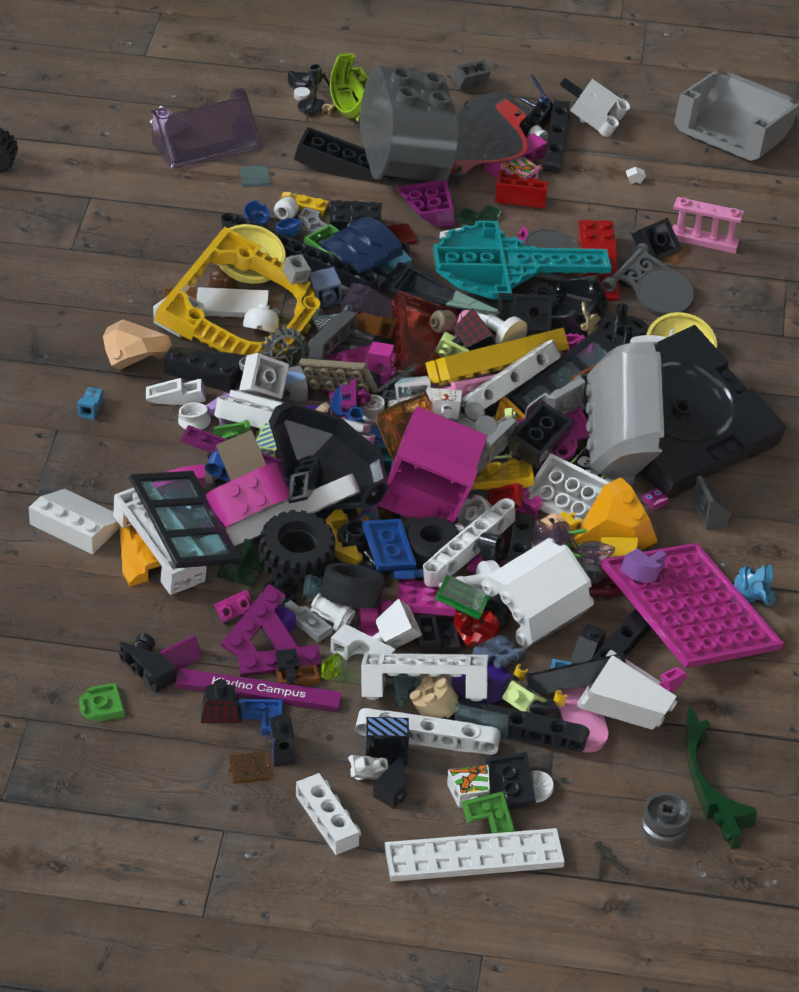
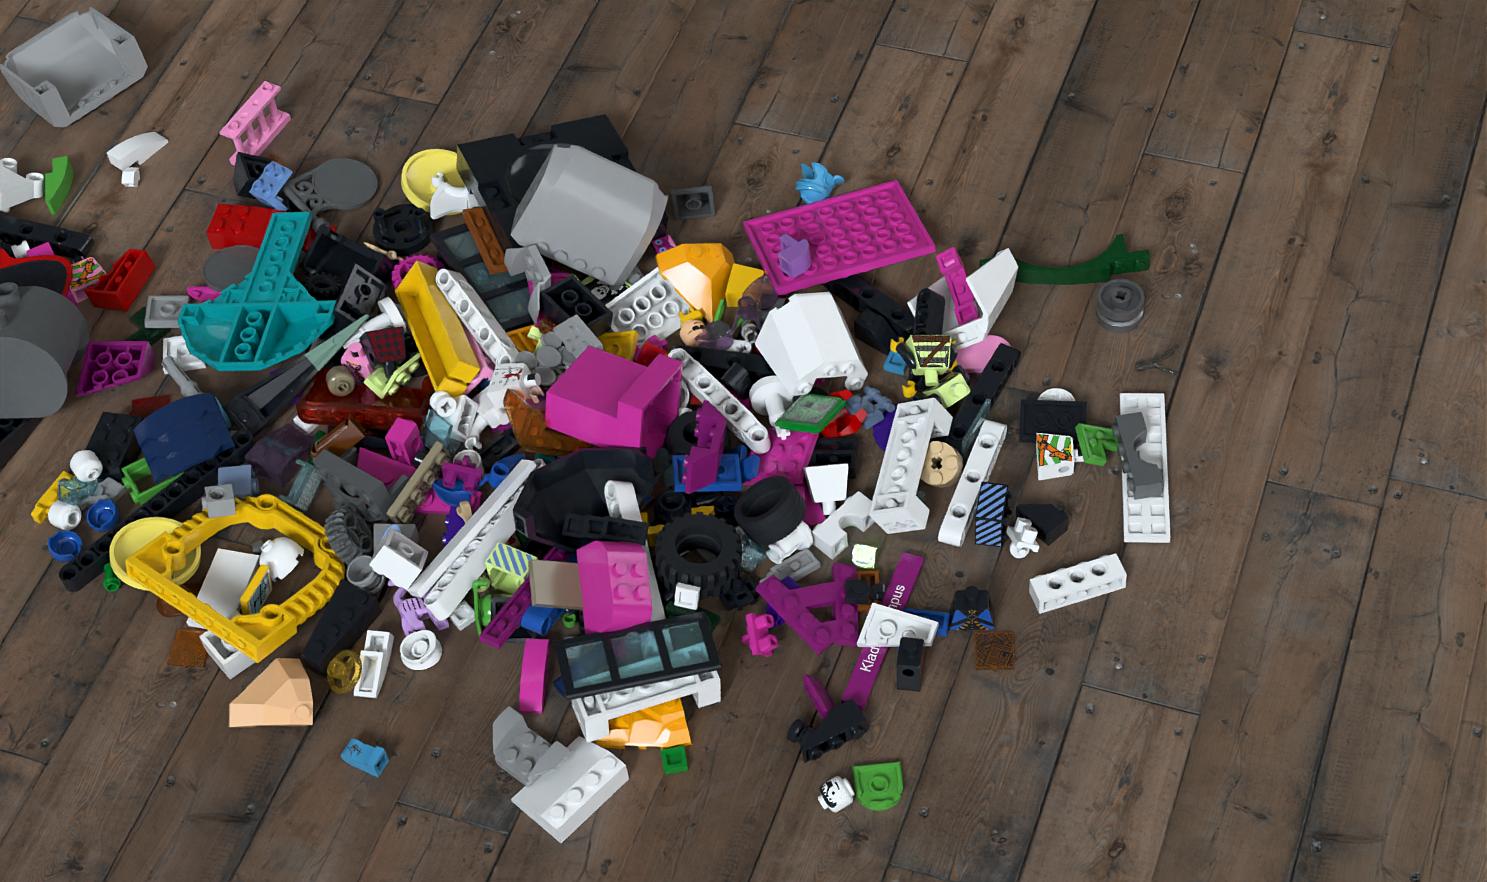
camera: 70 degrees left, 10 degrees up
none -> bright green slope [45,156,73,215]
none -> clear light blue leg [58,476,98,506]
none -> white head [70,450,103,482]
none -> white slope [107,132,168,171]
none -> light grey tile [145,295,190,328]
none -> light grey pin [161,356,205,397]
none -> tile [240,564,273,615]
none -> medium blue bracket [249,161,293,212]
none -> clear yellow piece [327,649,362,694]
none -> white wheel [430,390,456,417]
none -> light grey piece [493,706,571,788]
none -> clear orange arm [539,318,556,334]
none -> green tile [661,745,688,775]
none -> white tile [674,582,700,610]
none -> magenta slope [682,400,726,494]
none -> white head [818,776,855,813]
none -> white wing [857,603,939,647]
none -> torso [890,335,958,386]
none -> dark grey arch [1112,412,1162,500]

